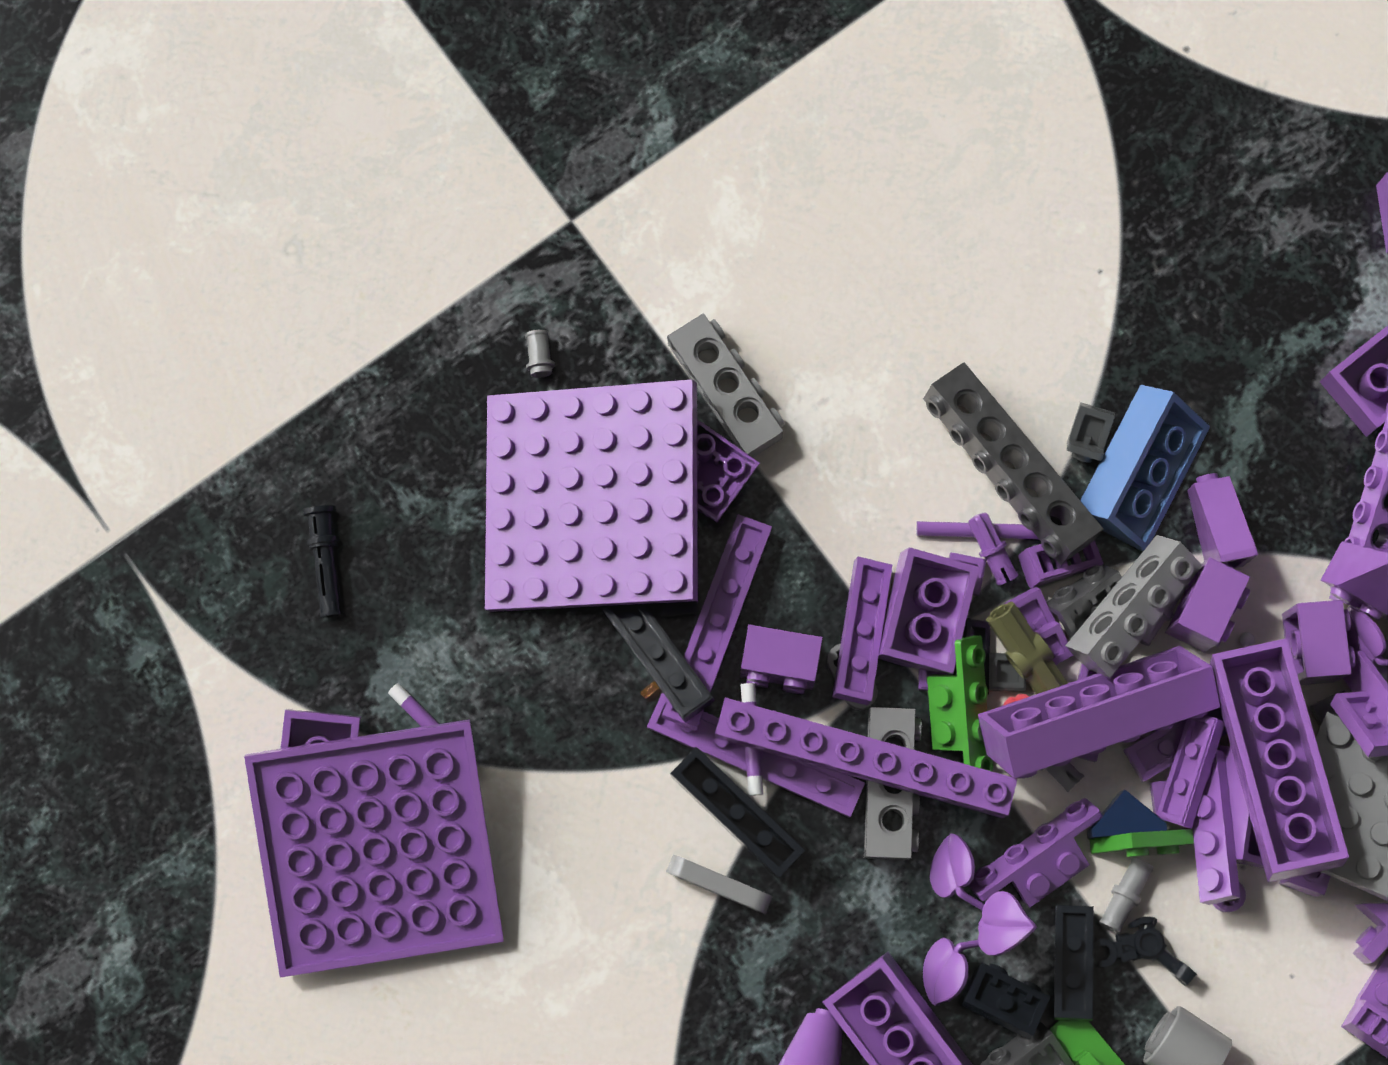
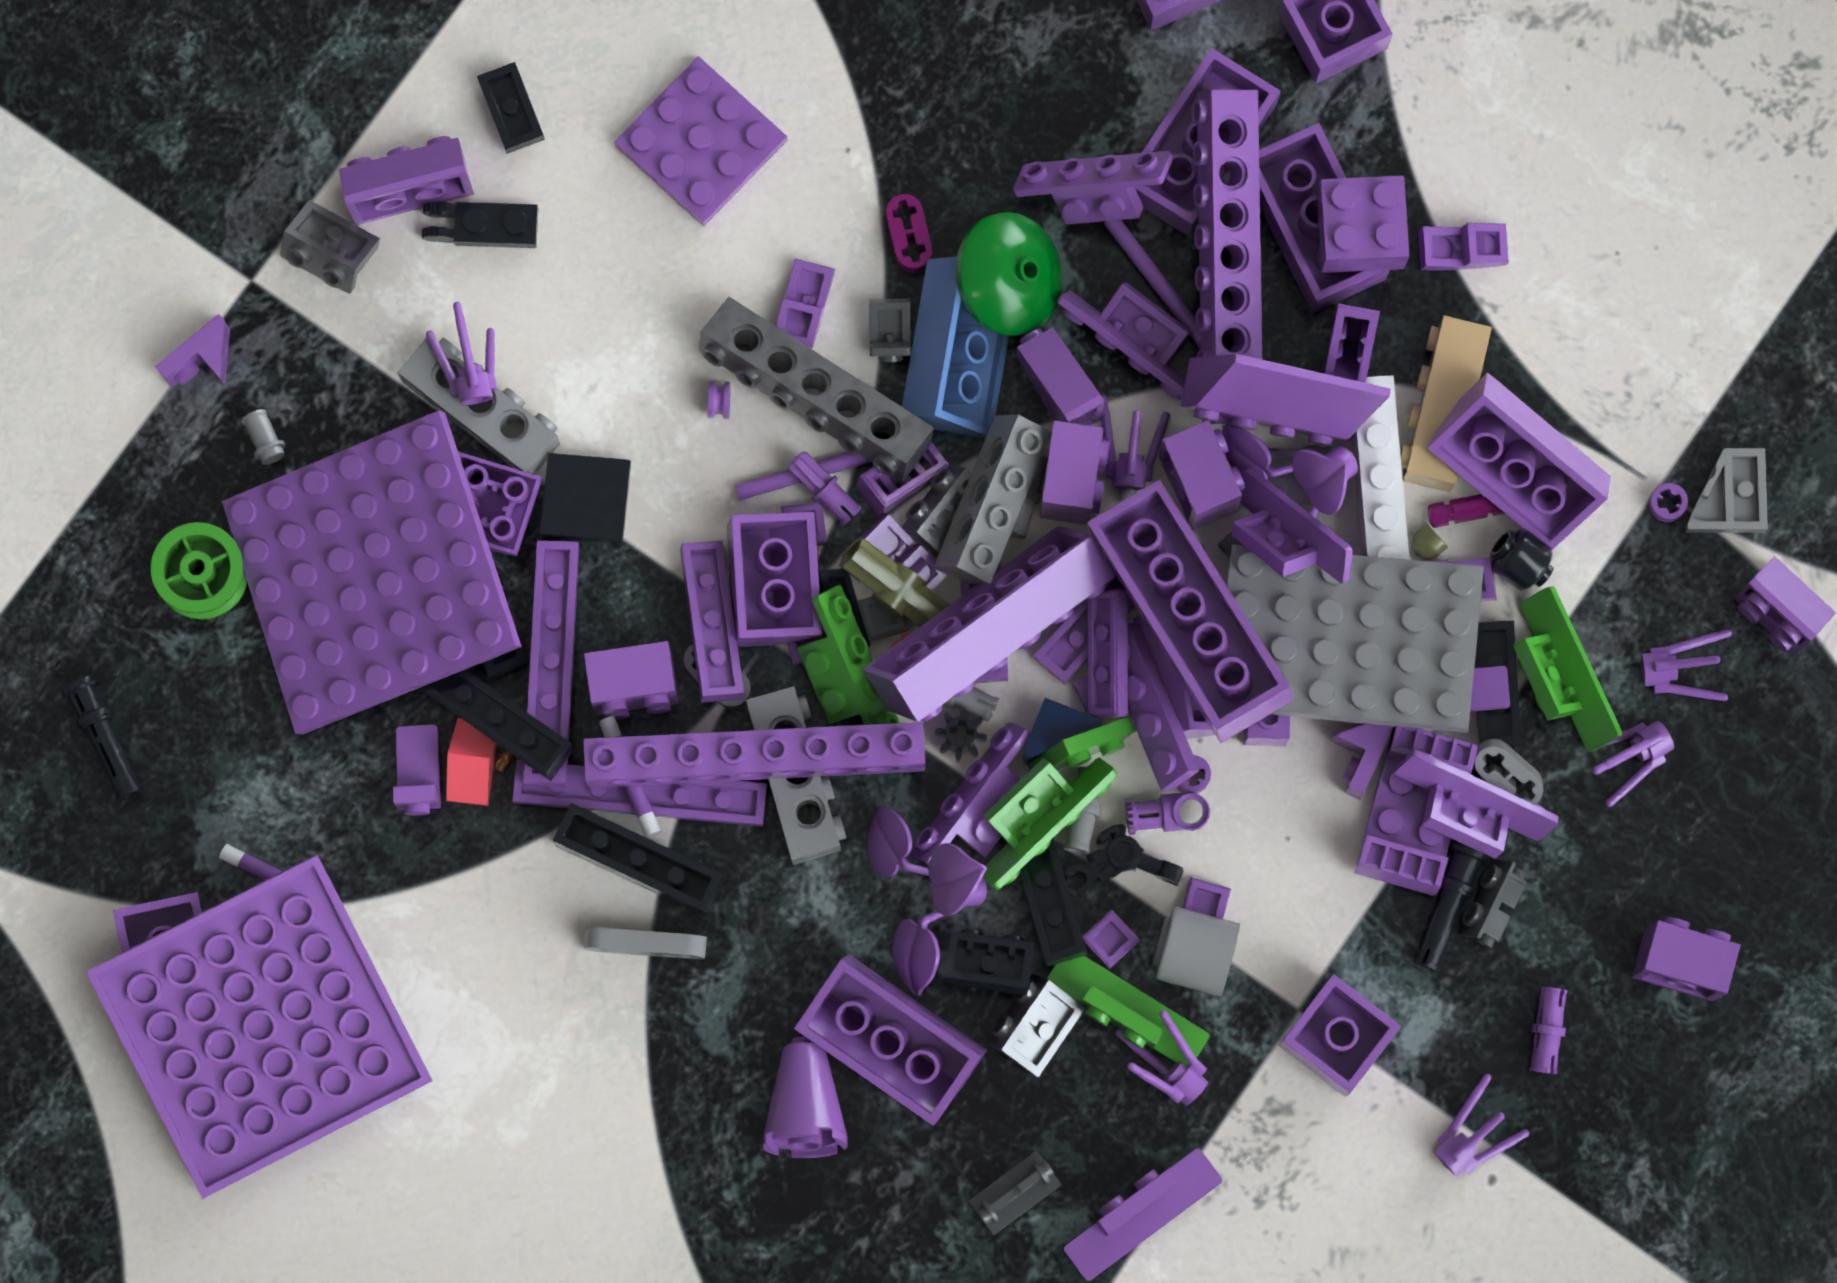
camera: 20 degrees left, 0 degrees up
none -> bright green wheel [151,522,247,620]
none -> medium lavender slope [155,314,230,388]
none -> flat silver bracket [280,200,380,294]
none -> medium lavender slope [339,136,474,226]
none -> medium lavender bracket [393,725,441,815]
none -> black hinge [422,202,539,248]
none -> medium lavender plant [426,302,497,405]
none -> coral slope [446,718,497,806]
none -> black plate [477,62,545,154]
none -> black tile [540,453,631,544]
none -> medium lavender plate [614,56,788,227]
none -> medium lavender bush [708,381,731,419]
none -> medium lavender slope [776,258,836,348]
none -> magenta beam [886,194,932,273]
none -> black gear [935,708,987,762]
none -> green dish [956,212,1062,336]
none -> bright green bracket [983,757,1118,890]
none -> medium lavender bracket [1013,151,1173,224]
none -> medium lavender bracket [1057,282,1191,400]
none -> medium lavender tile [1083,910,1140,970]
none -> medium lavender plant [1101,395,1170,490]
none -> medium lavender bar [1104,220,1201,350]
none -> medium lavender connector [1125,792,1210,835]
none -> medium lavender tile [1182,878,1231,919]

